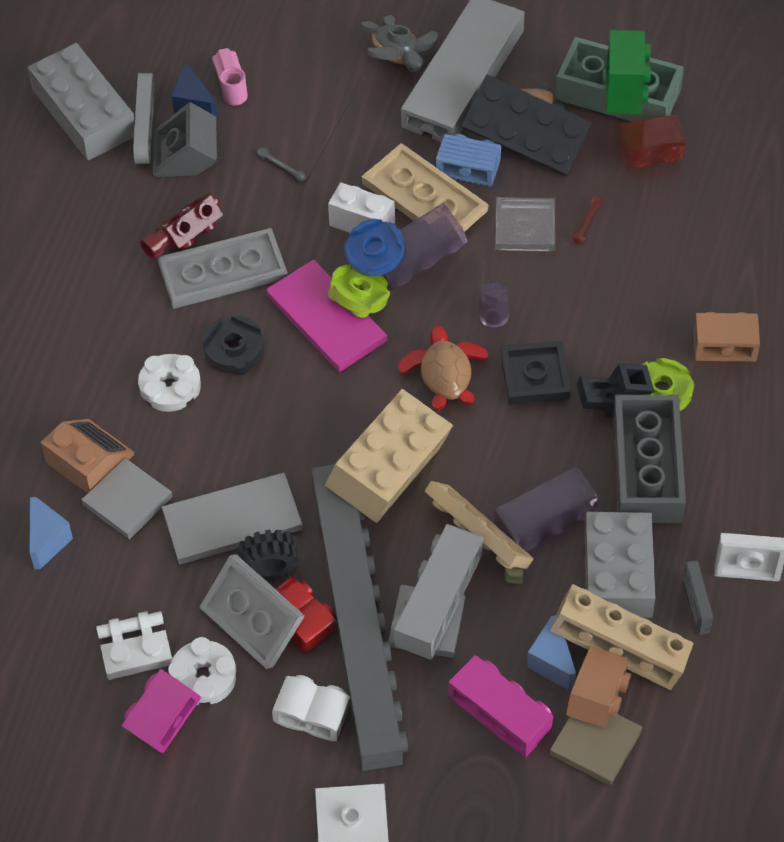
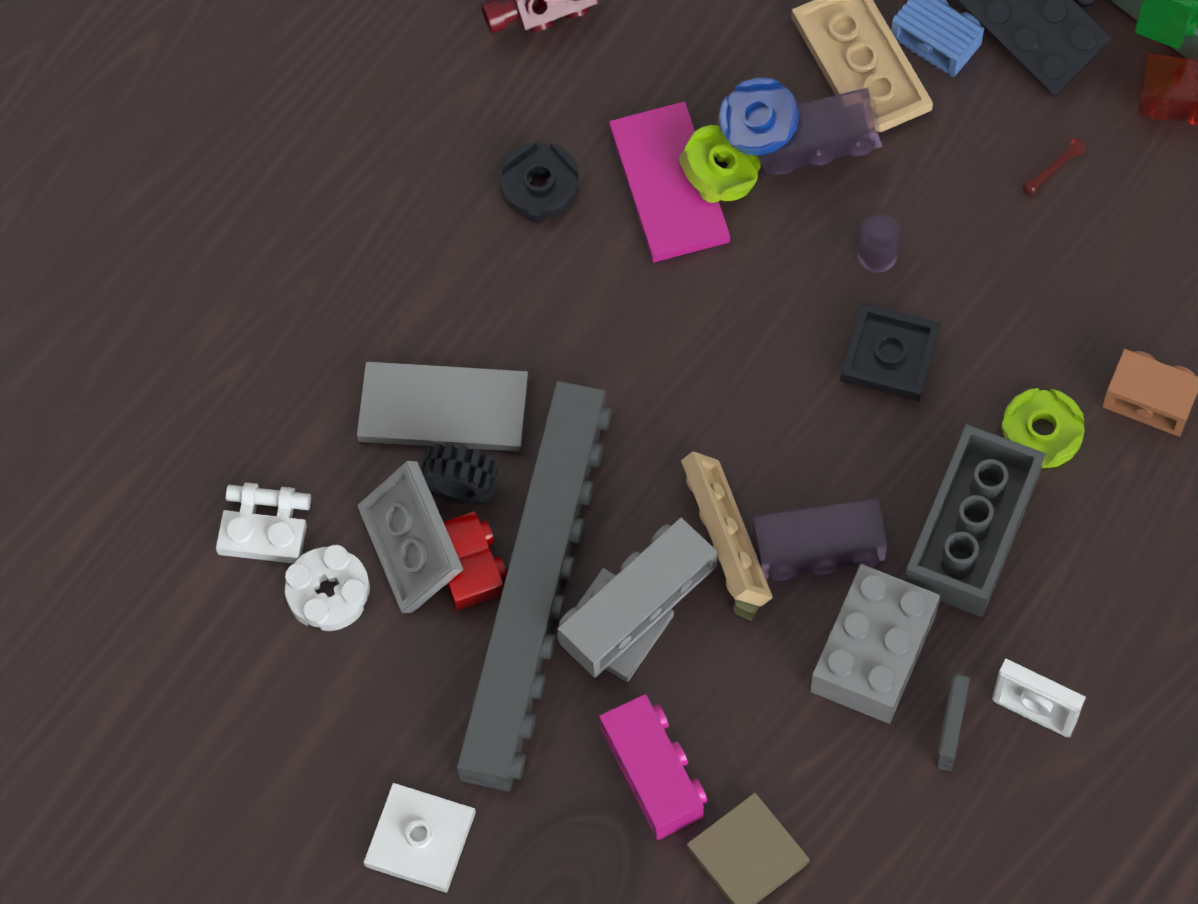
camera: 25 degrees right, 10 degrees up
medium blue slope [30,497,73,569] -> none
nougat slope [40,419,134,494] -> none
light grey tile [81,458,172,540] -> none
dark pink brick [122,669,201,753] -> none
white plate [138,354,201,412] -> none
light grey tile [157,228,288,309] -> none
white brick [272,675,350,741] -> none
tan brick [325,389,453,523] -> none
white brick [328,182,395,233] -> none
medium nougat animal [398,325,488,411] -> none
clear tile [495,197,555,251] -> none
medium blue slope [527,615,576,690] -> none
tan brick [550,584,694,690] -> none
nougat brick [566,646,631,728] -> none
black brick [576,363,654,418] -> none

